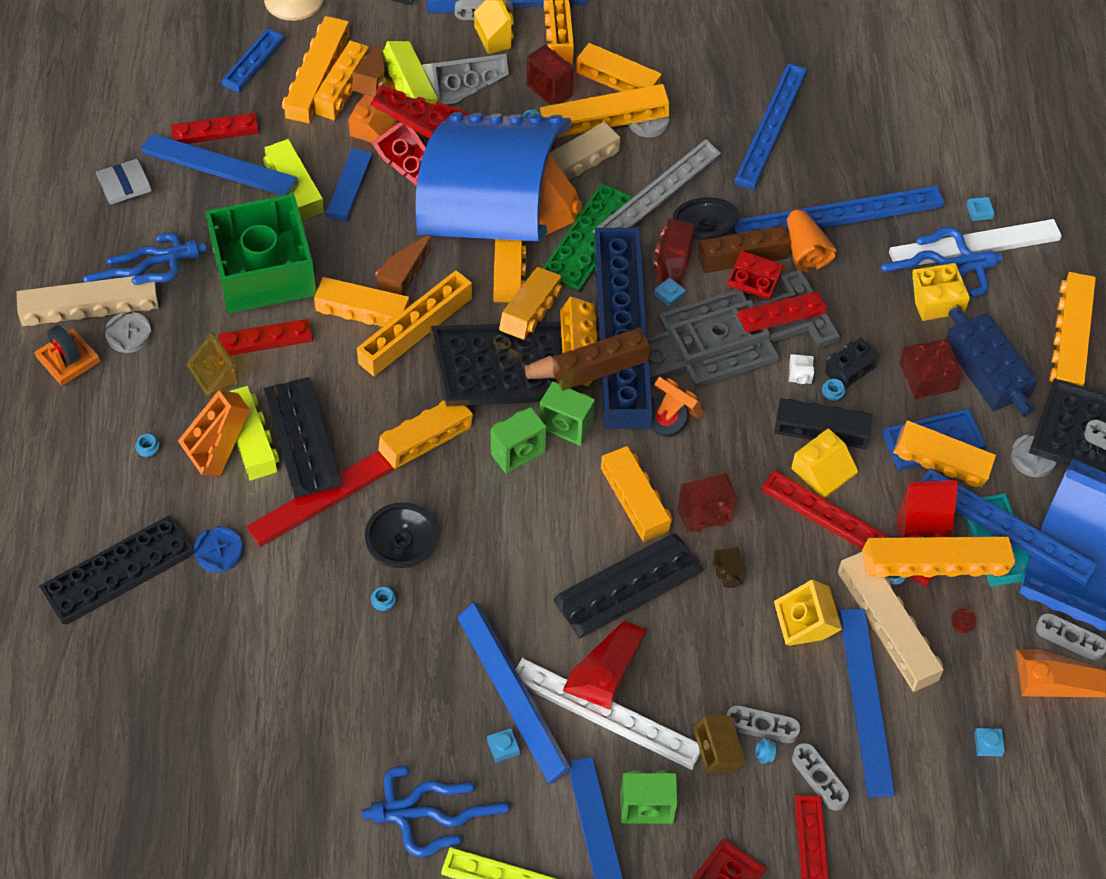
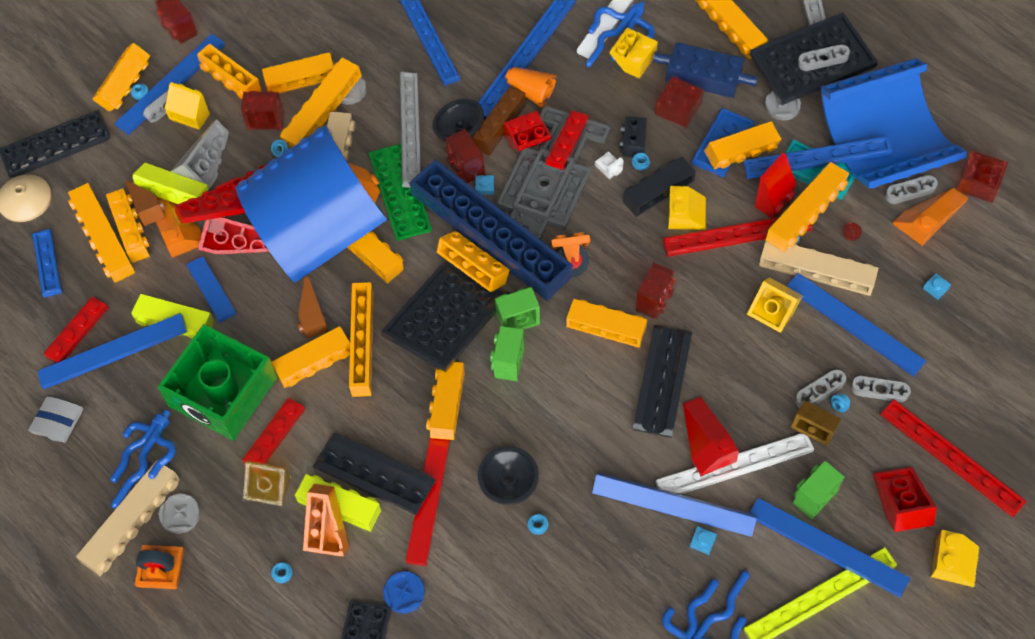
camera: 40 degrees left, 5 degrees up
light orange brick [499,267,563,340] -> none
nougat cone [525,356,555,379] -> none
reddish brown brick [553,328,650,391] -> none
dark brown brick [712,547,745,588] -> none

